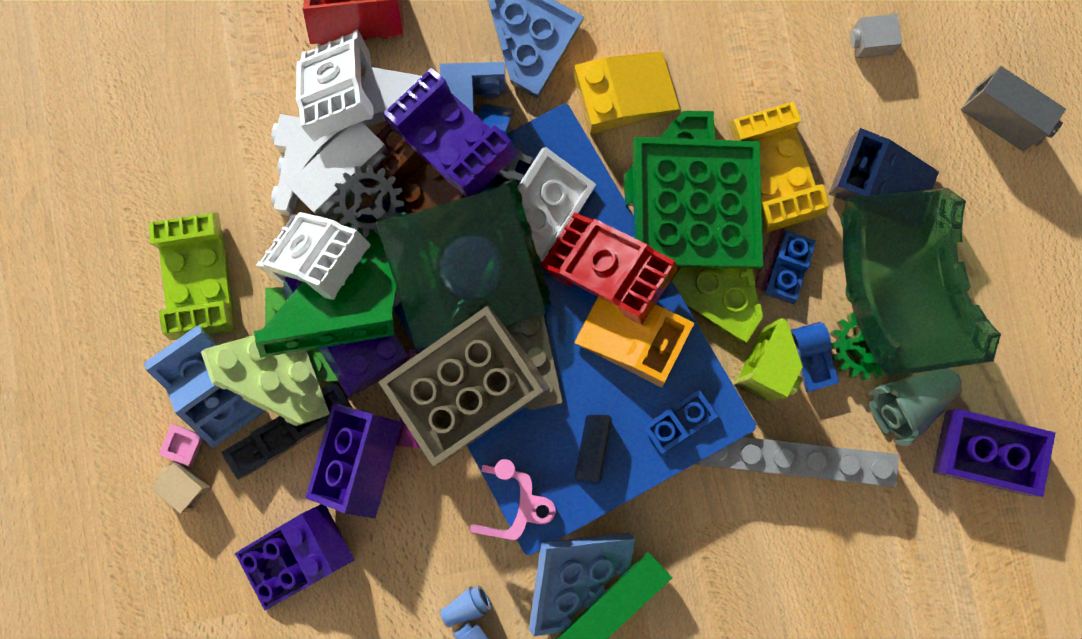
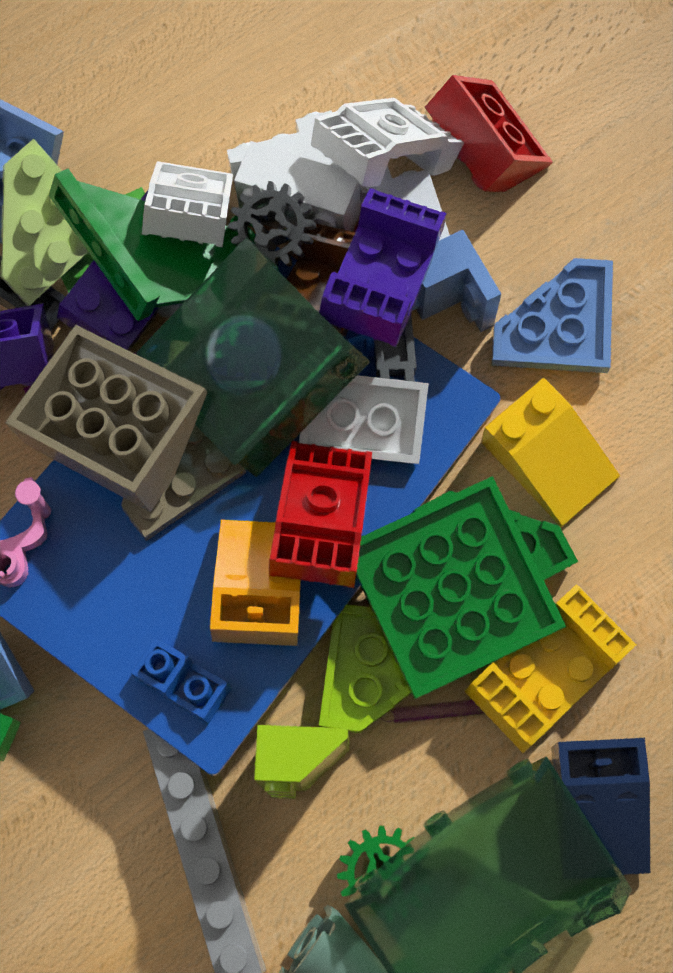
camera: 70 degrees right, 10 degrees down
lime plate [149,213,234,340] -> none
blue slope [477,103,514,136] -> none
black slope [575,415,612,484] -> none
blue slope [764,230,816,305] -> none
blue plate [791,322,839,392] -> none

